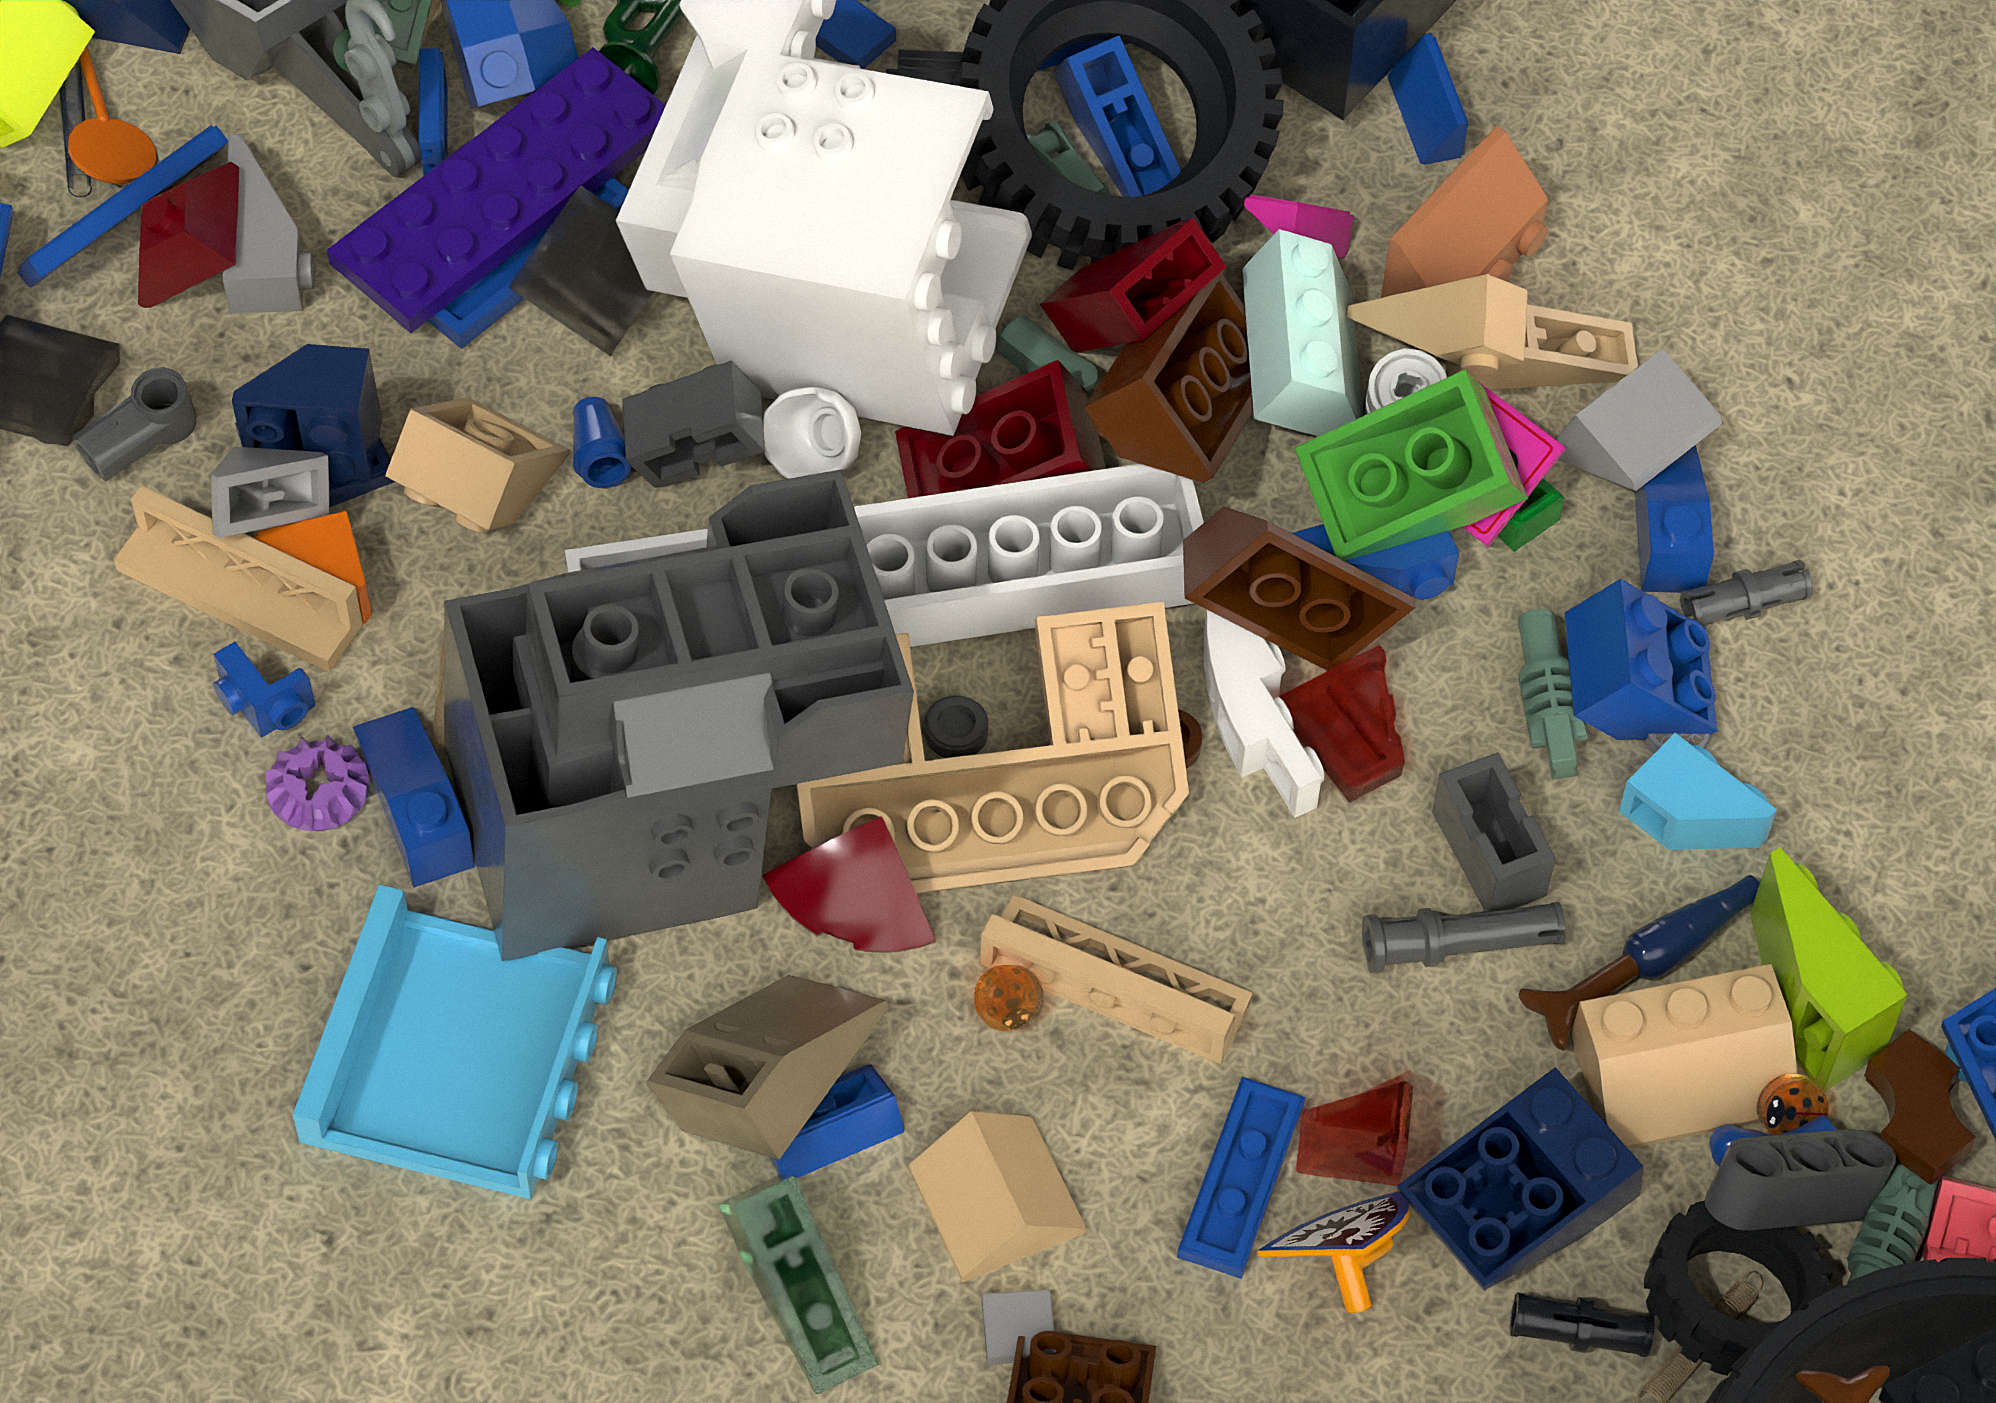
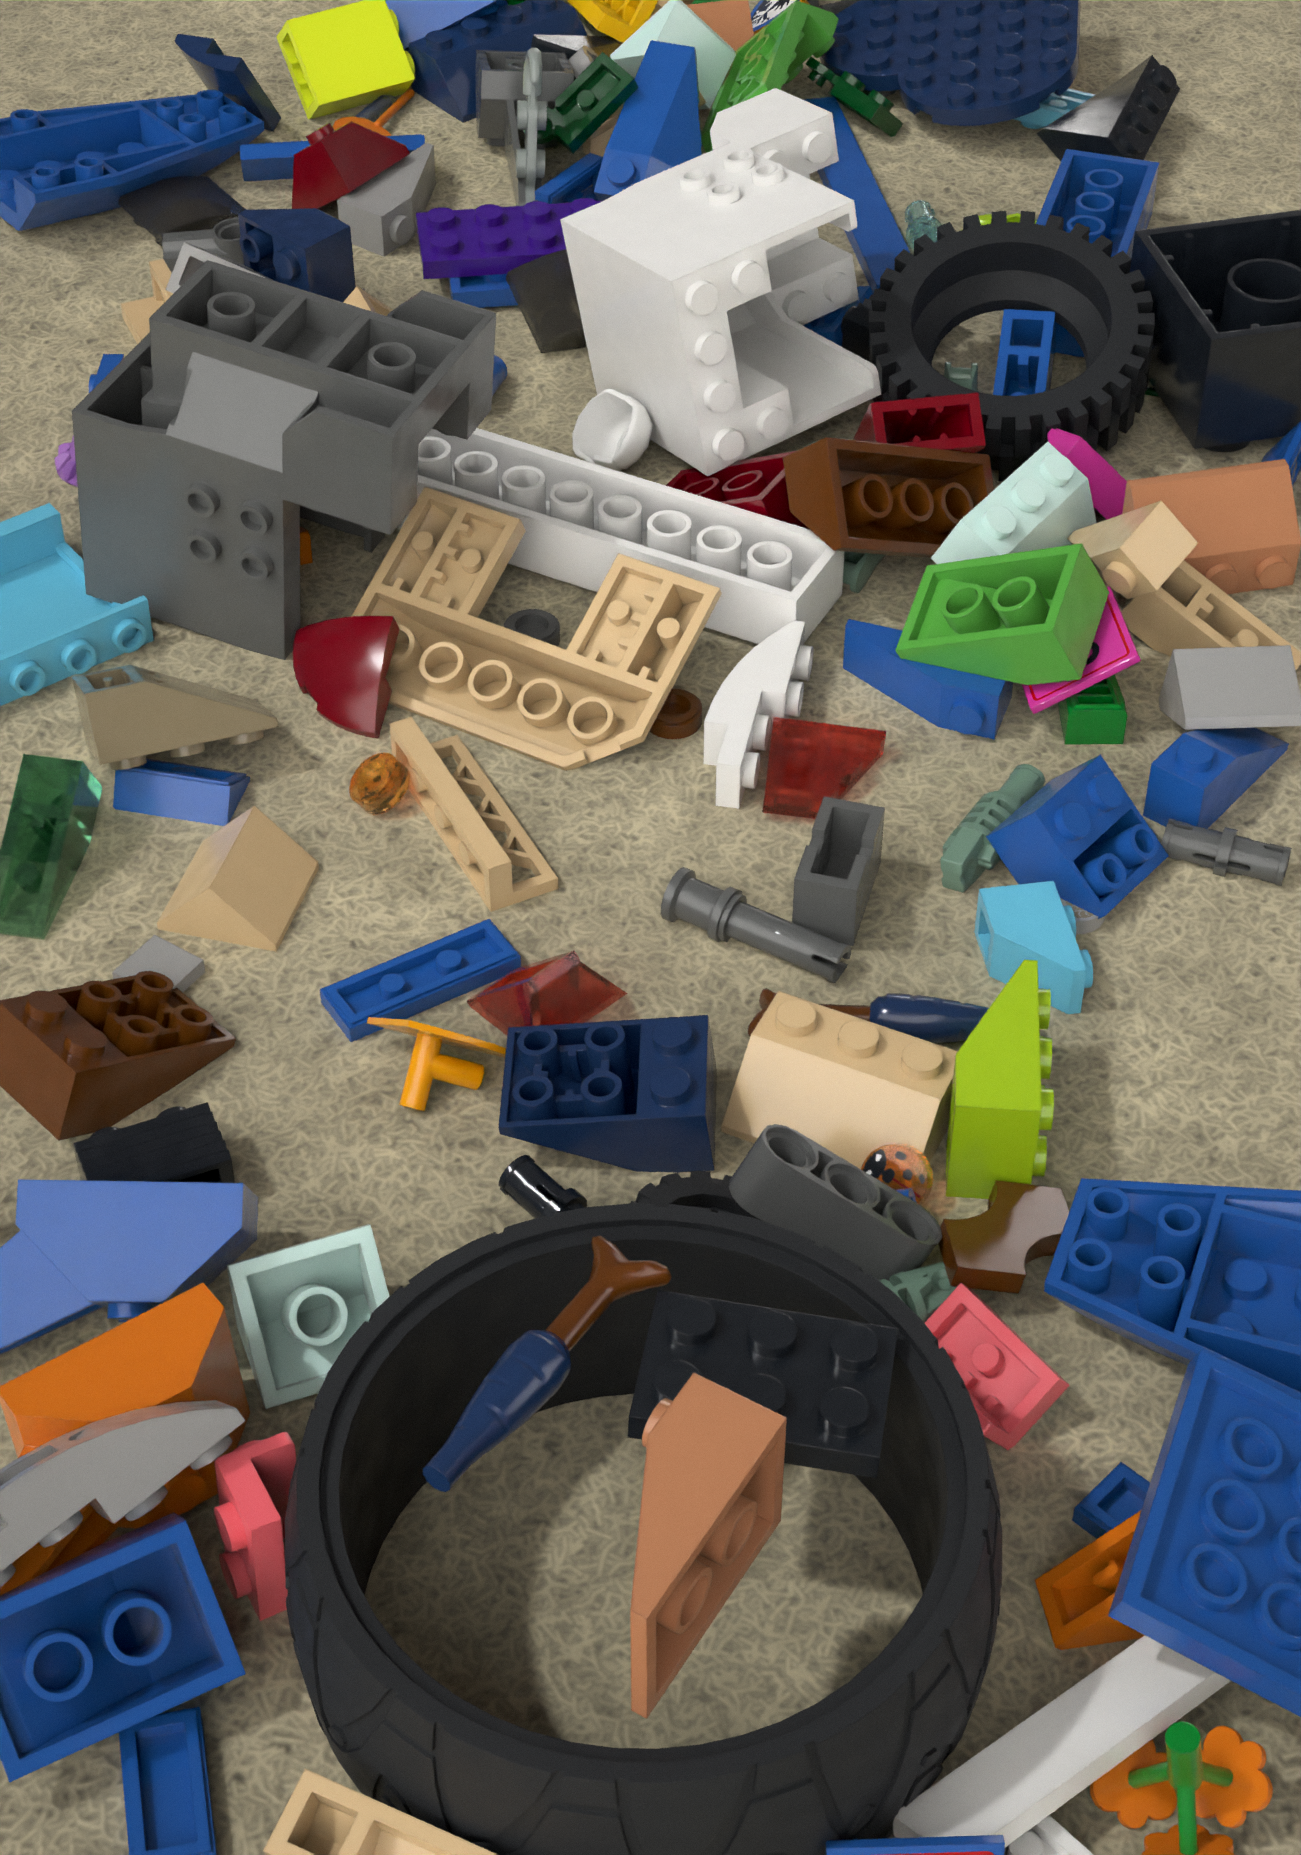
camera: 40 degrees right, 15 degrees down
dark grey brick [622,360,765,488] -> none
reddish brown slope [1183,507,1416,673] -> none

